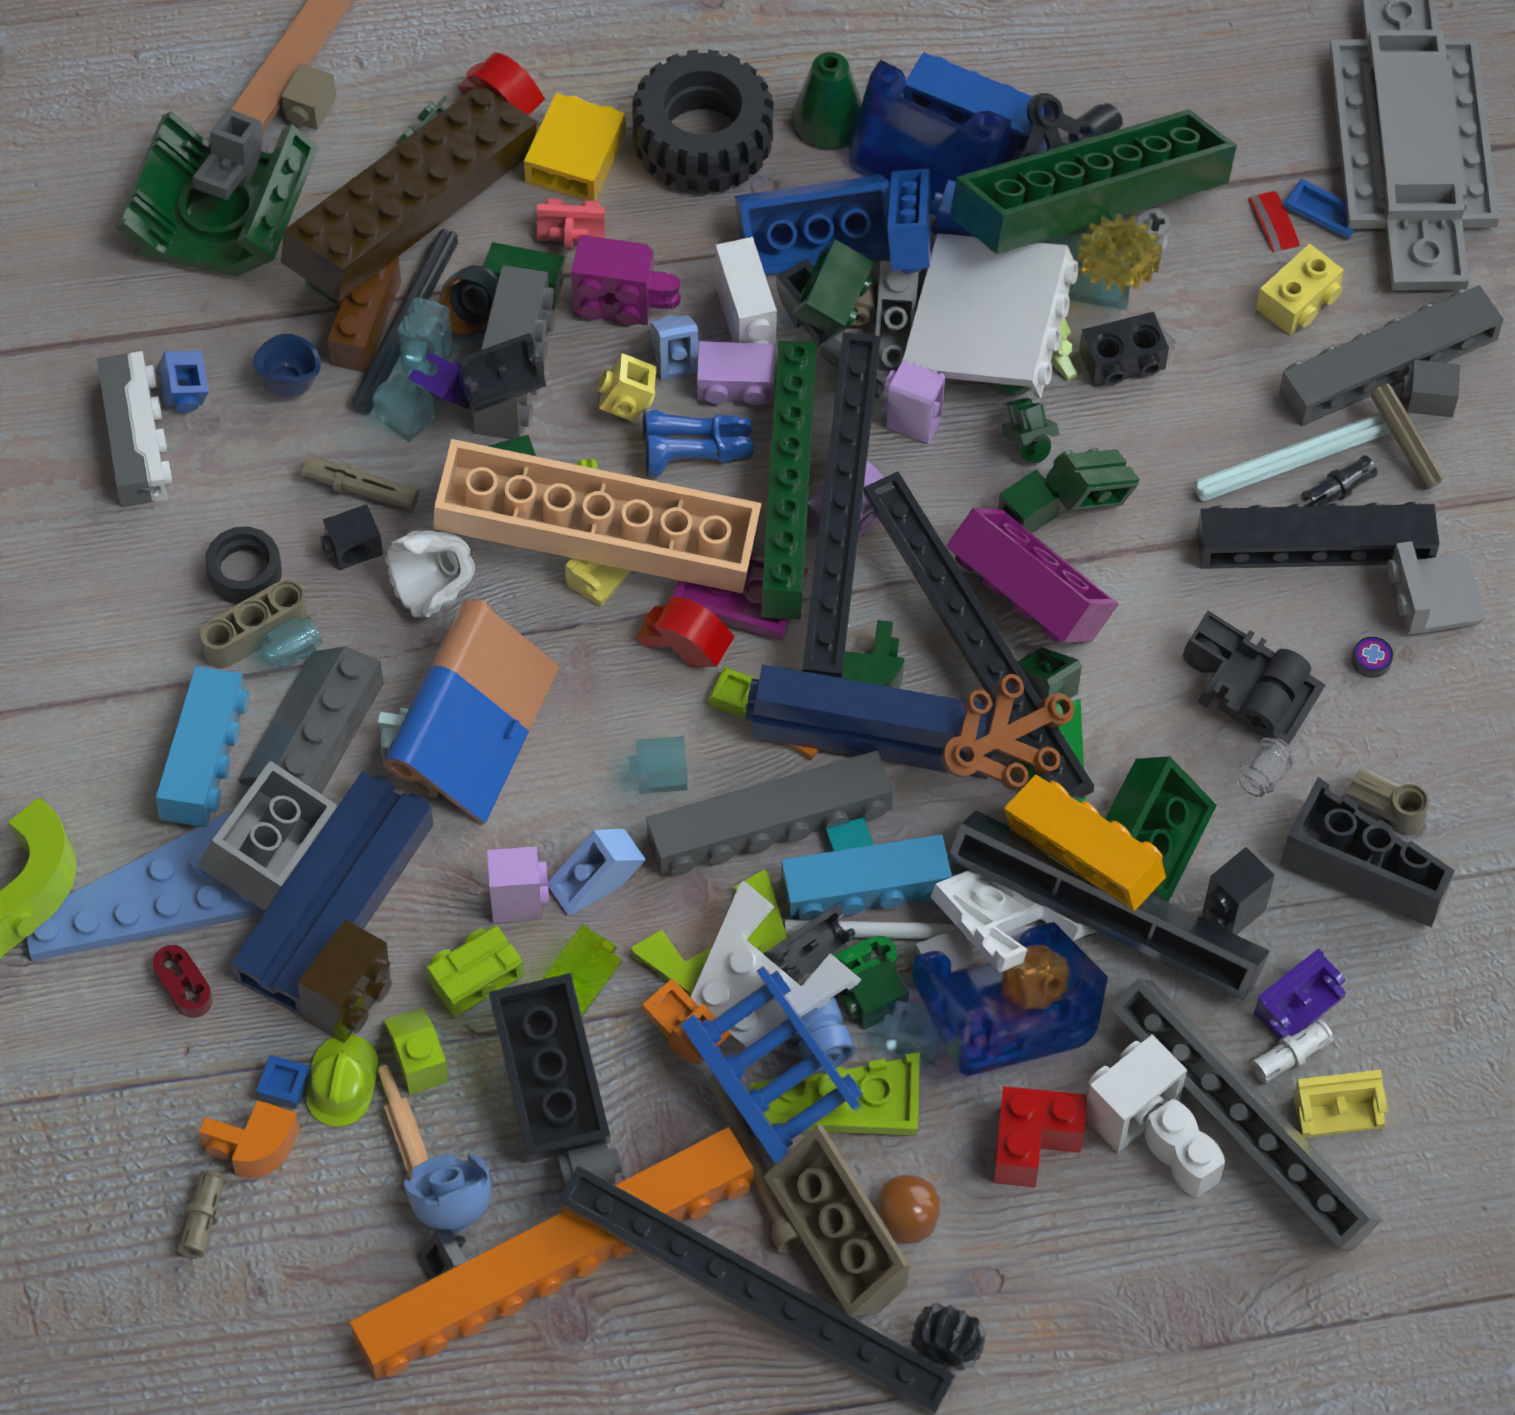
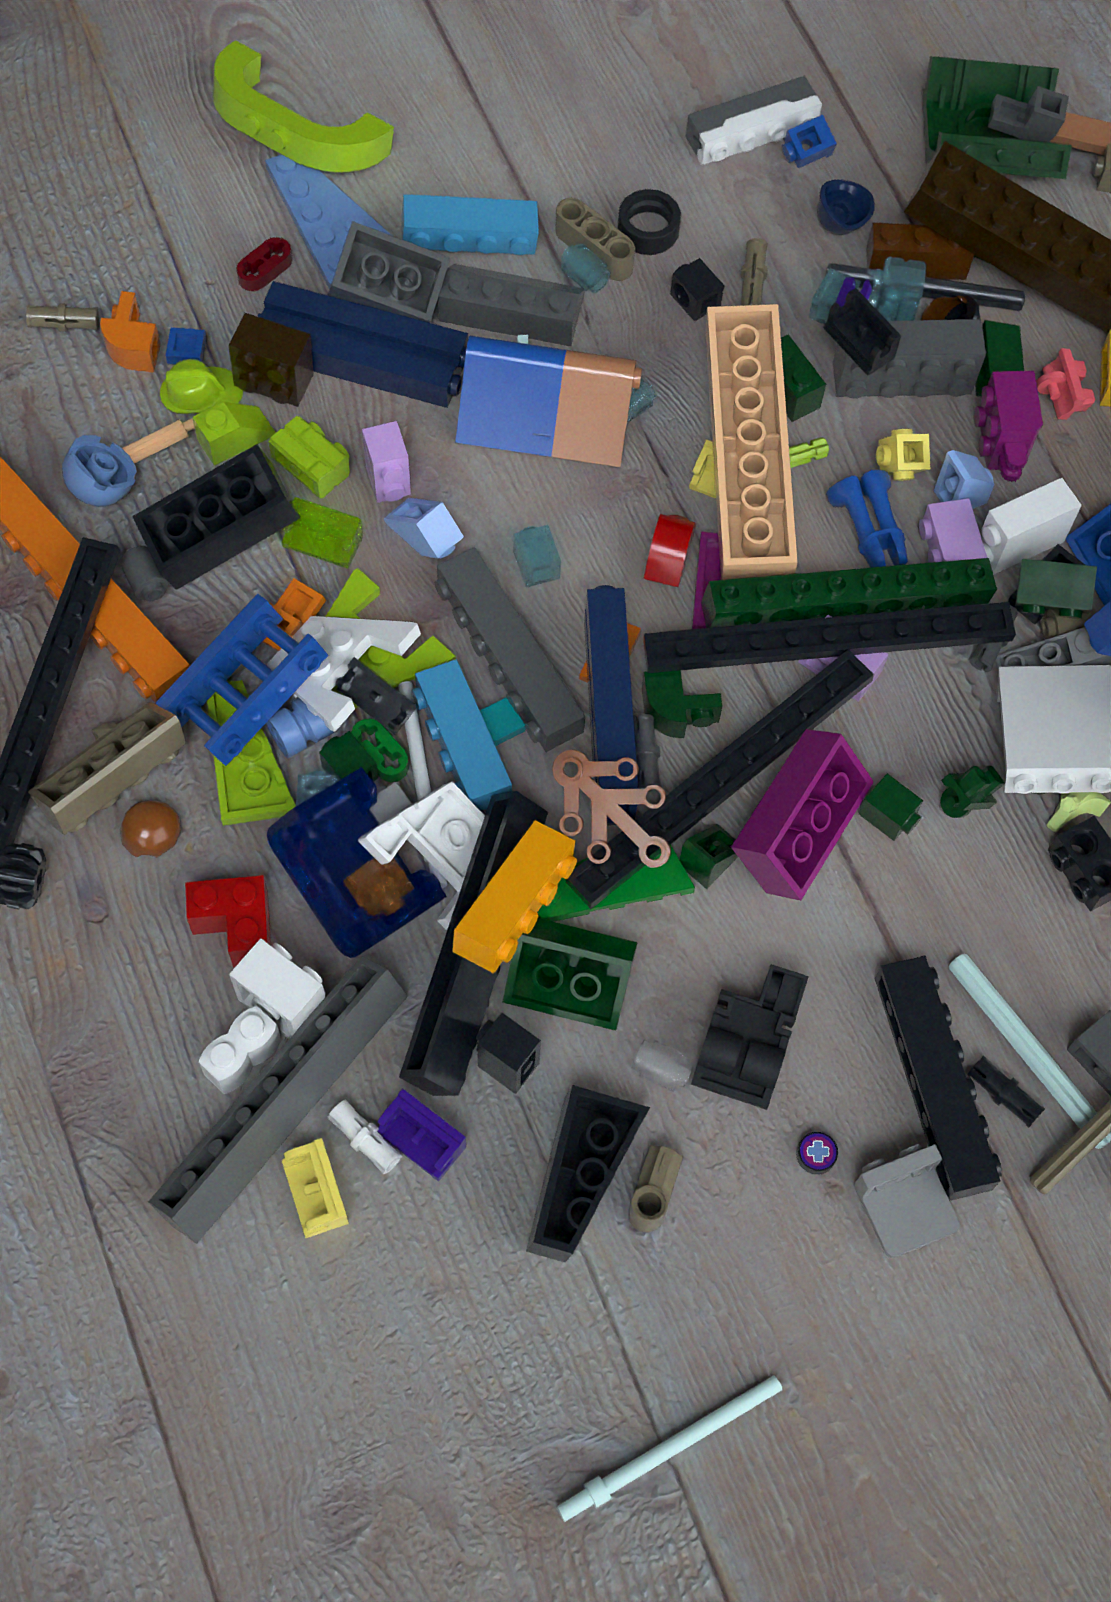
camera: 75 degrees right, 5 degrees up
white hair [385,530,475,618] -> none
black tile [418,1229,475,1279] -> none
lime tile [709,666,757,719] -> none
lavender brick [883,359,945,443] -> none
dark green brick [1045,448,1139,511] -> none

